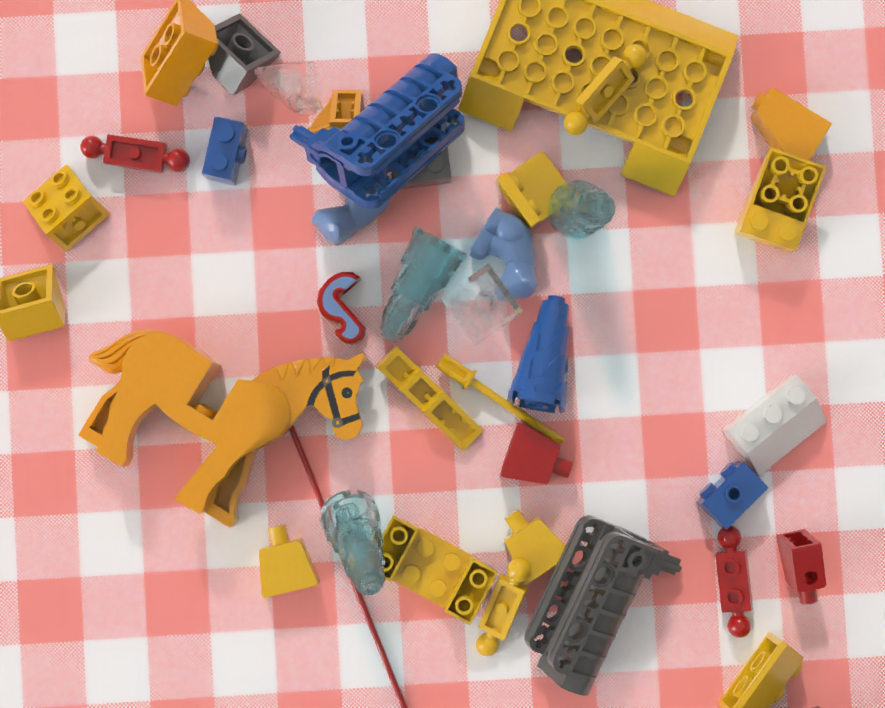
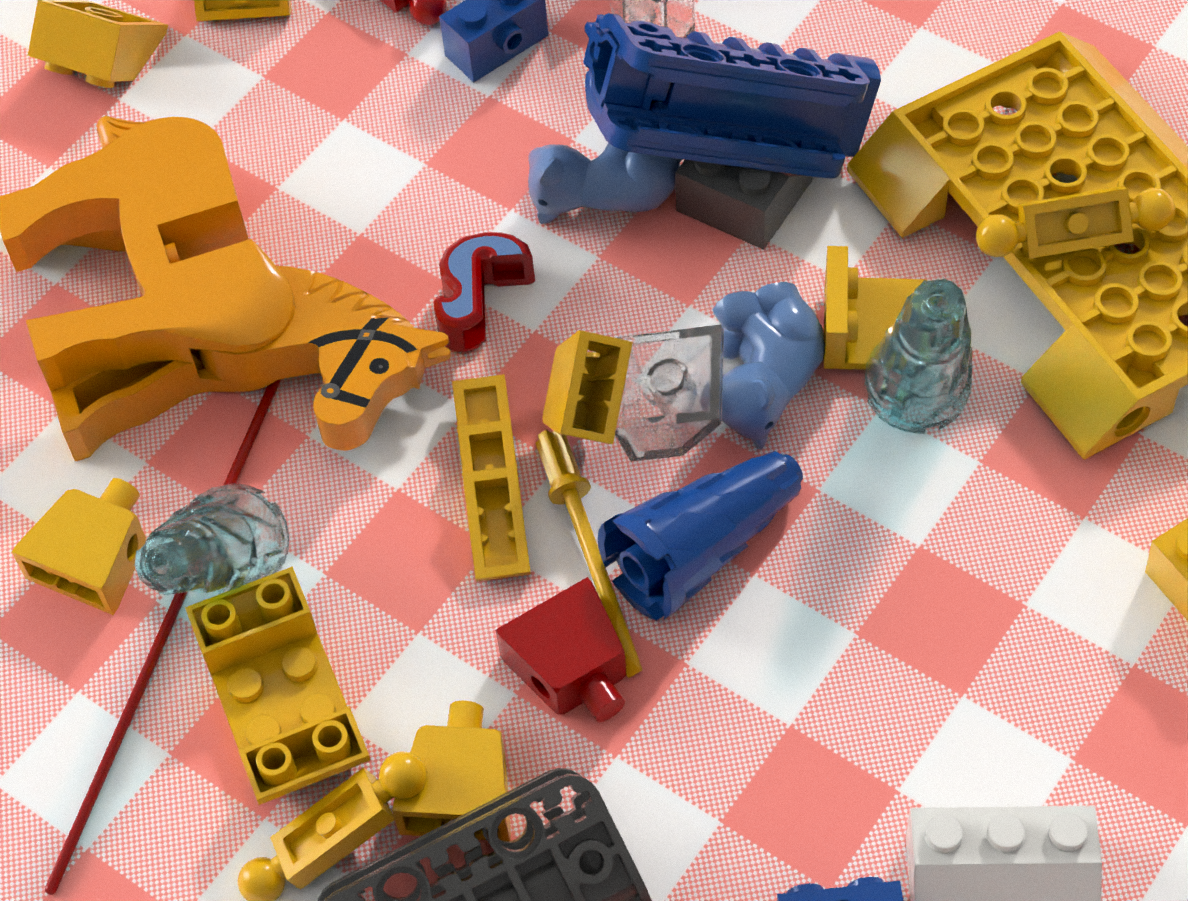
camera: 45 degrees right, 30 degrees down
clear light blue cone [379,226,467,343] -> none
none -> yellow torso [542,330,633,445]

